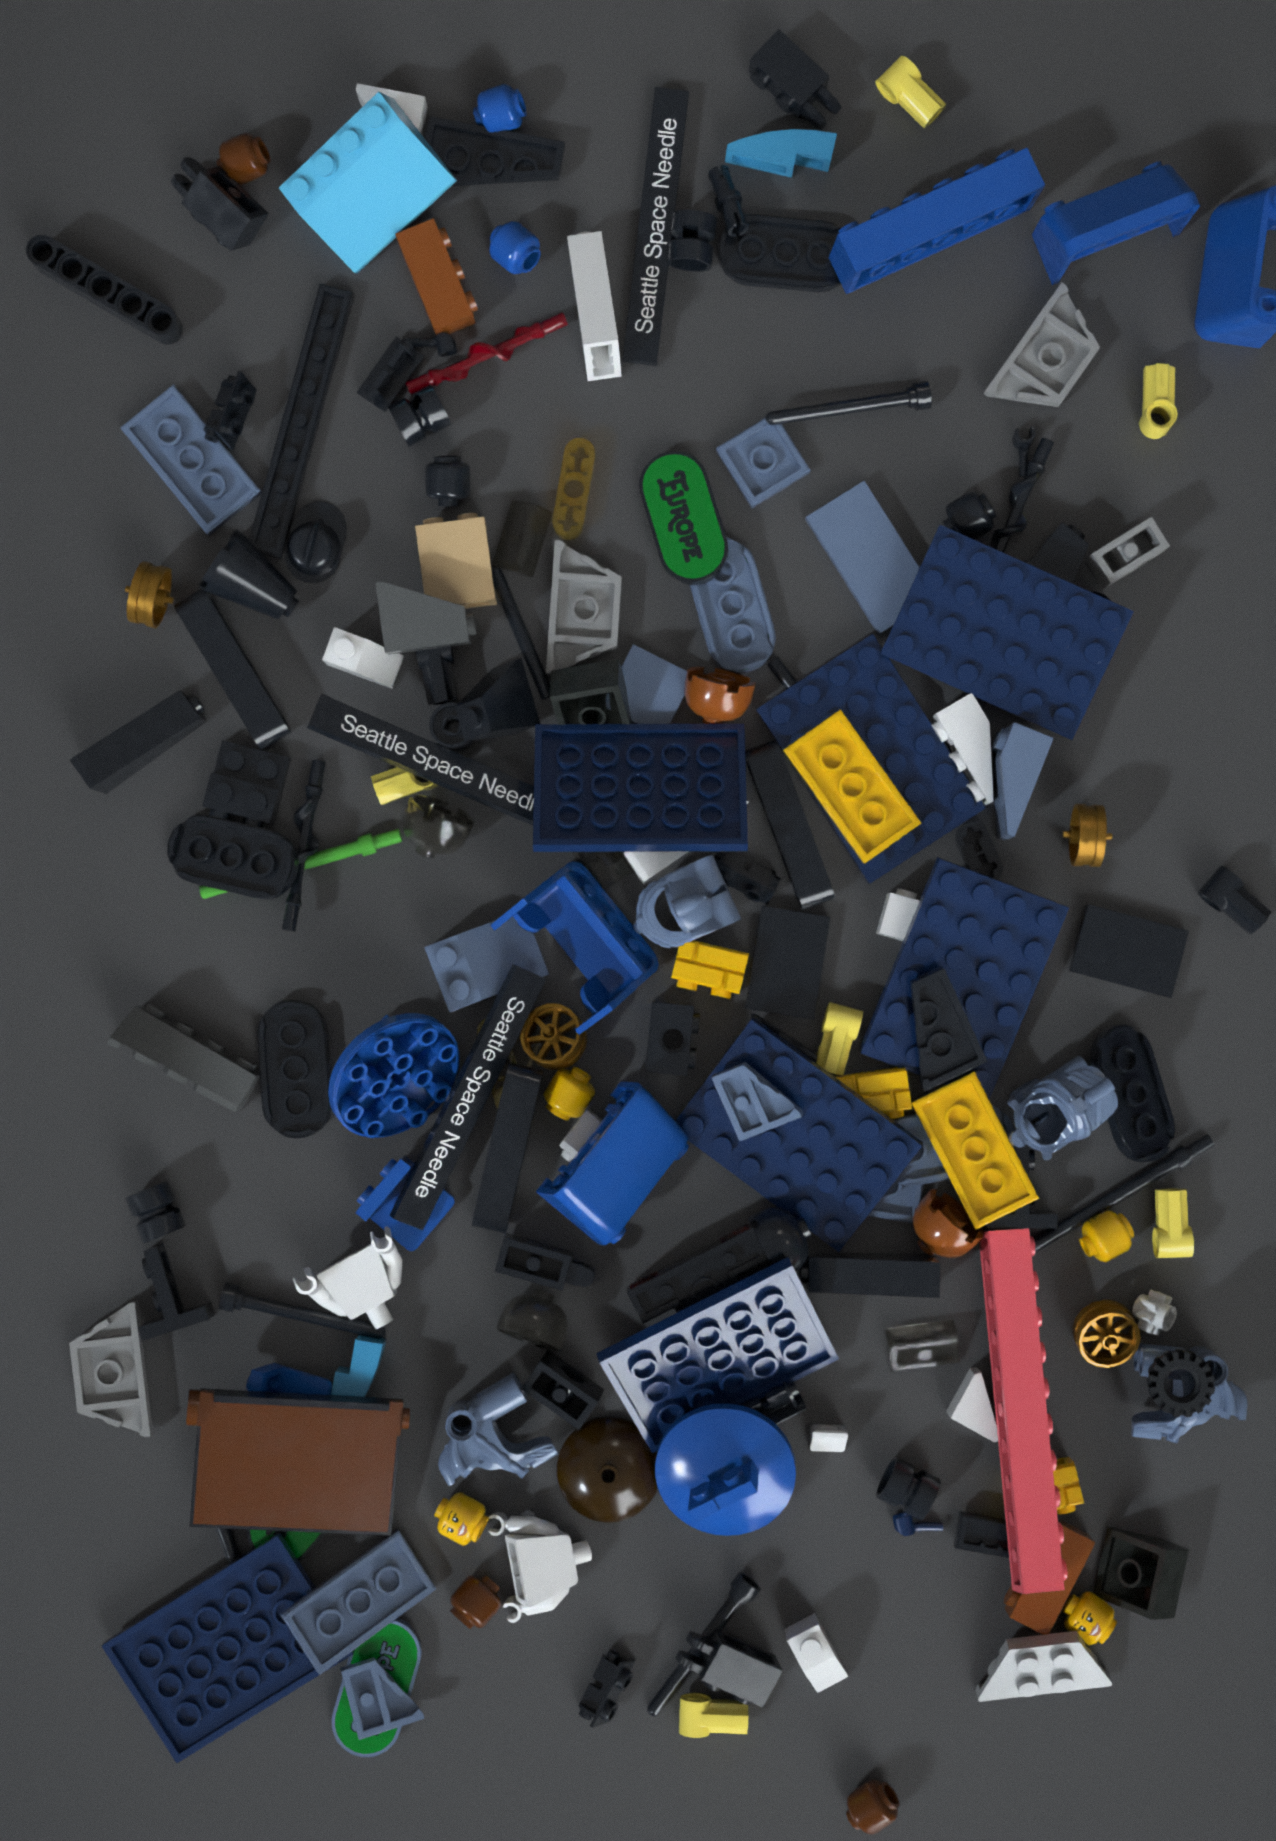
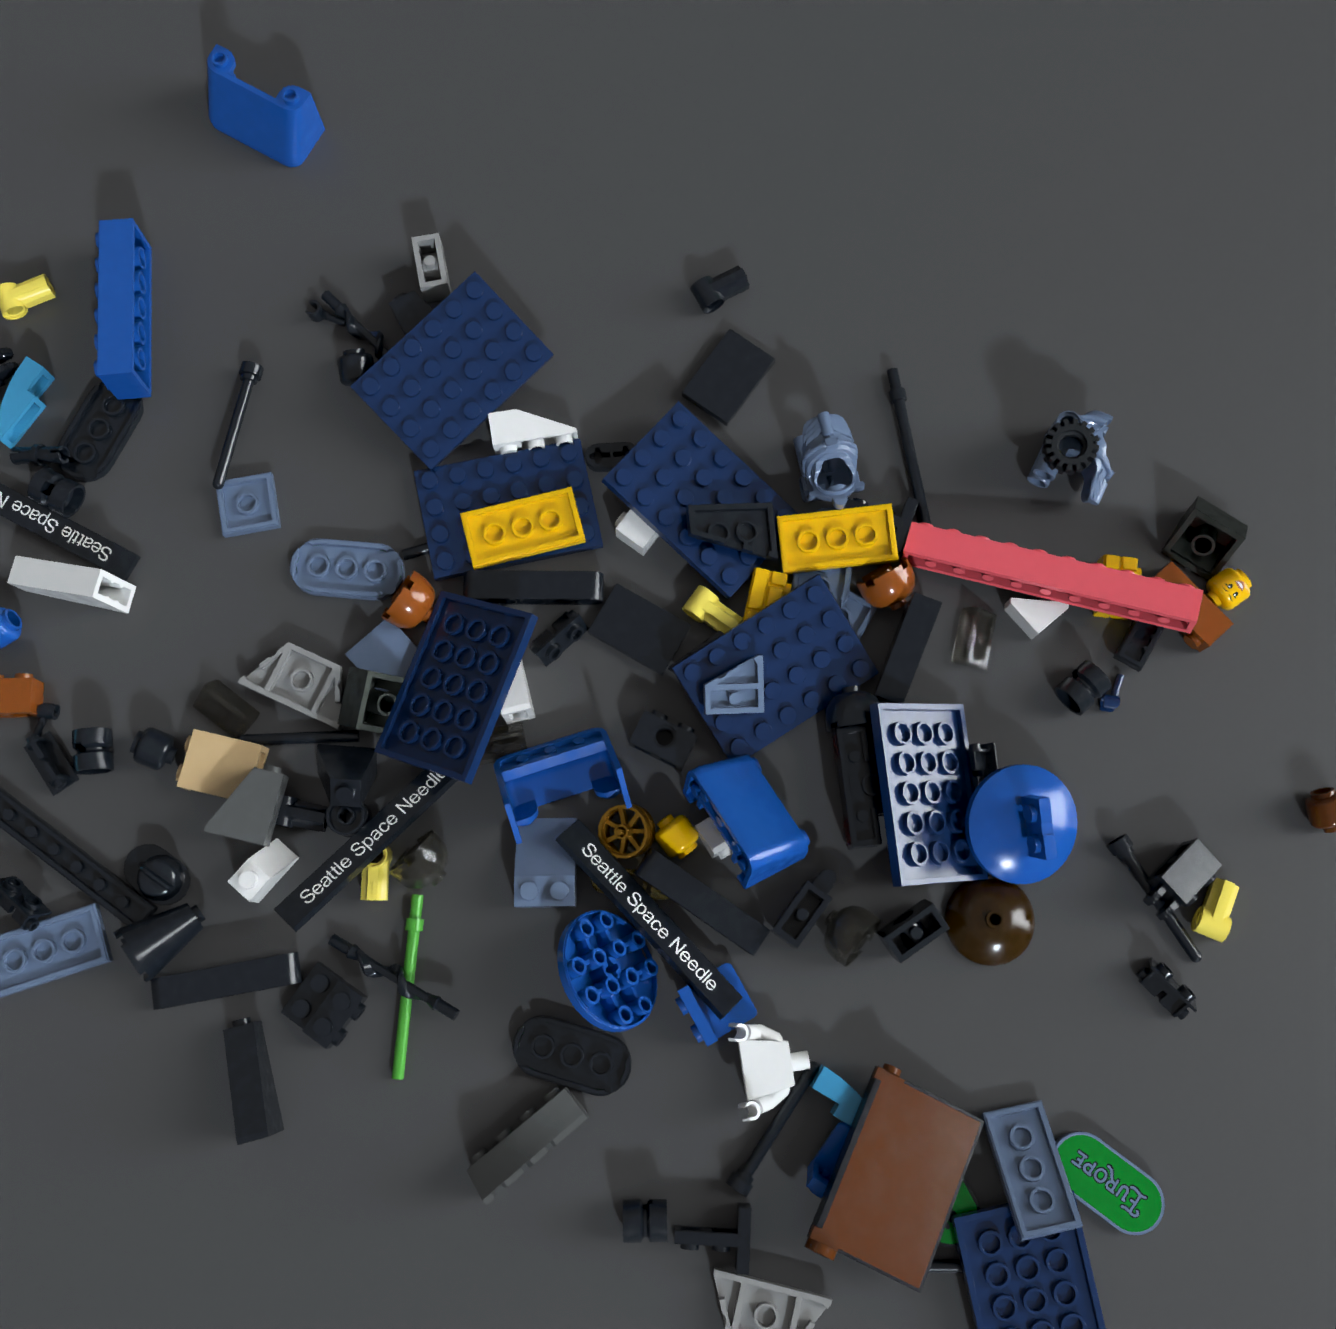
camera: 75 degrees left, 10 degrees down
pearl gold wheel [125,561,174,629] -> none
black tile [167,814,299,900] -> none
sand blue wing [340,1657,424,1740] -> none
dark red piece [405,312,568,395] -> none
yellow head [434,1492,489,1546] -> none
sand blue helmet [438,1372,559,1486] -> none
reddish brown head [450,1575,502,1630] -> none
white torso [488,1512,592,1623] -> none
clear yellow beam [552,438,595,540] -> none
sand blue helmet [633,854,741,949] -> none
green tile [639,451,729,585] -> none
yellow brick [671,940,749,999] -> none
white slope [784,1613,848,1693] -> none
sand blue tile [805,481,919,635] -> none
white slope [810,1424,848,1452] -> none
wing [976,1631,1112,1702] -> none
light grey wing [984,282,1100,407] -> none
sand blue slope [991,722,1054,841] -> none
blue windscreen [1032,161,1200,285] -> none
pearl gold wheel [1062,804,1113,867] -> none
pearl gold wheel [1072,1299,1141,1368] -> none
yellow head [1079,1210,1134,1262] -> none
black tile [1091,1024,1175,1162] -> none
white gear [1132,1290,1177,1336] -> none
light yellow piece [1139,363,1178,439] -> none
light yellow piece [1152,1188,1194,1258] -> none

